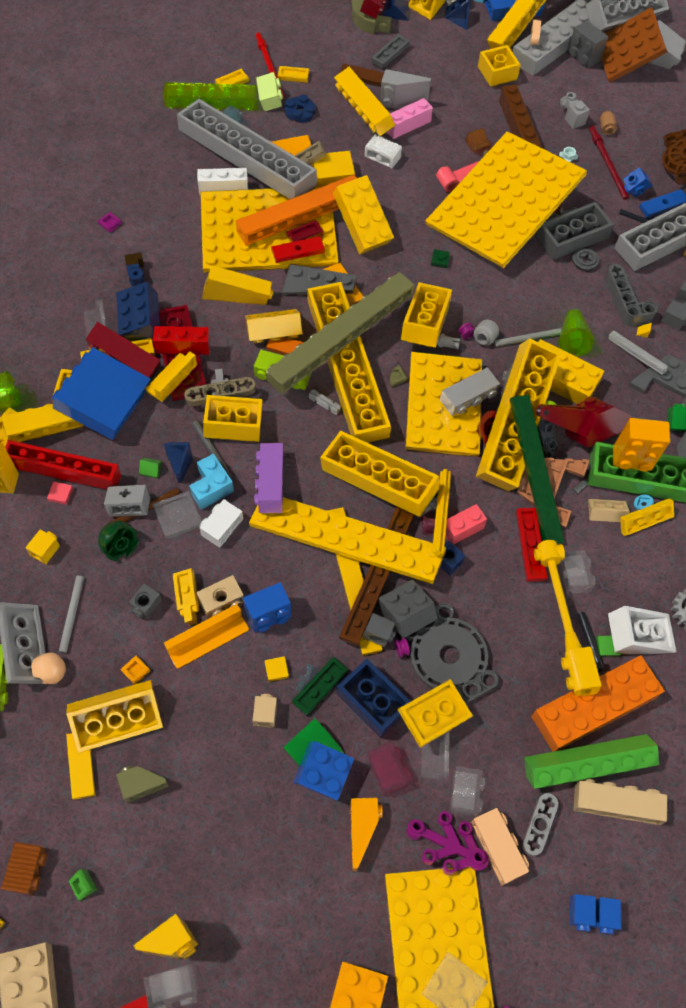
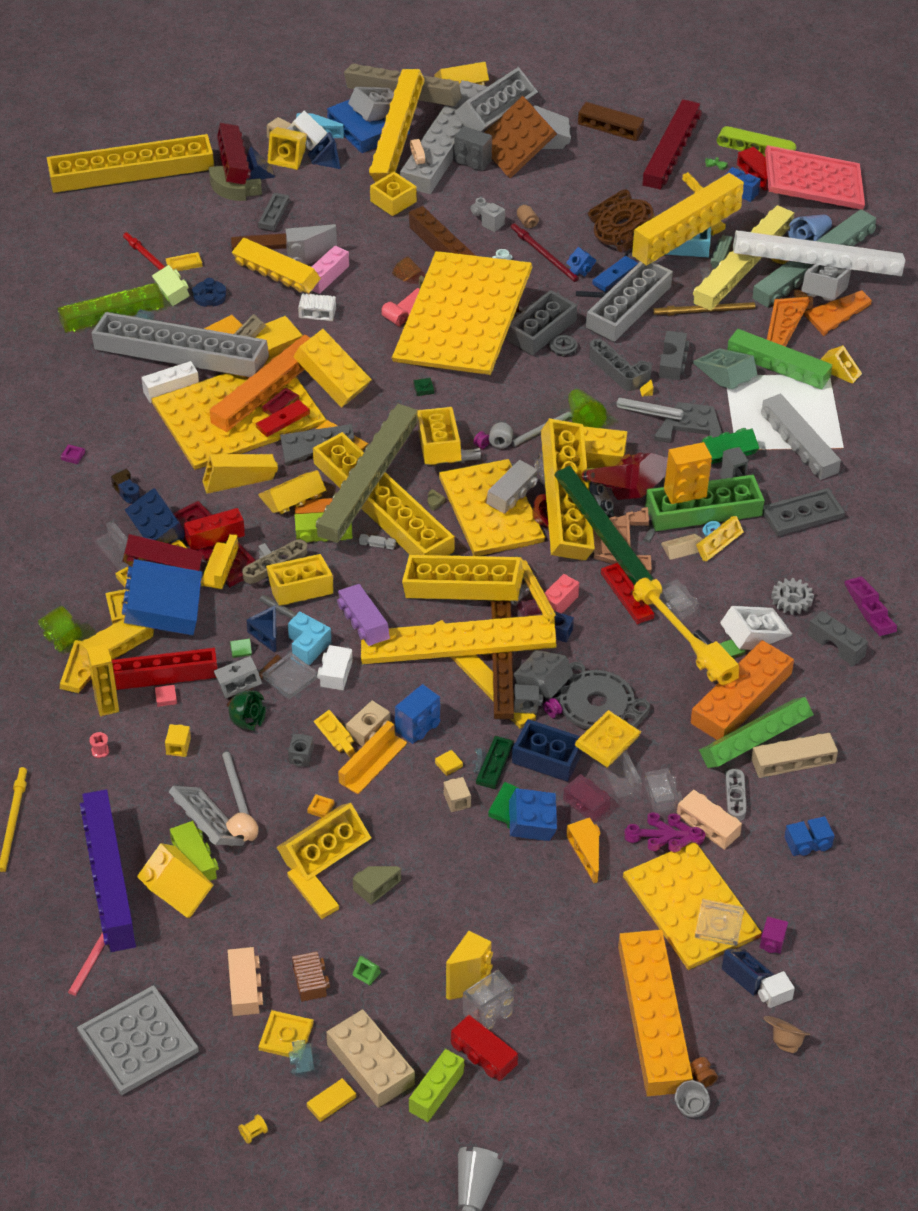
camera: 20 degrees left, 15 degrees down
yellow tile [215,69,249,92] -> none

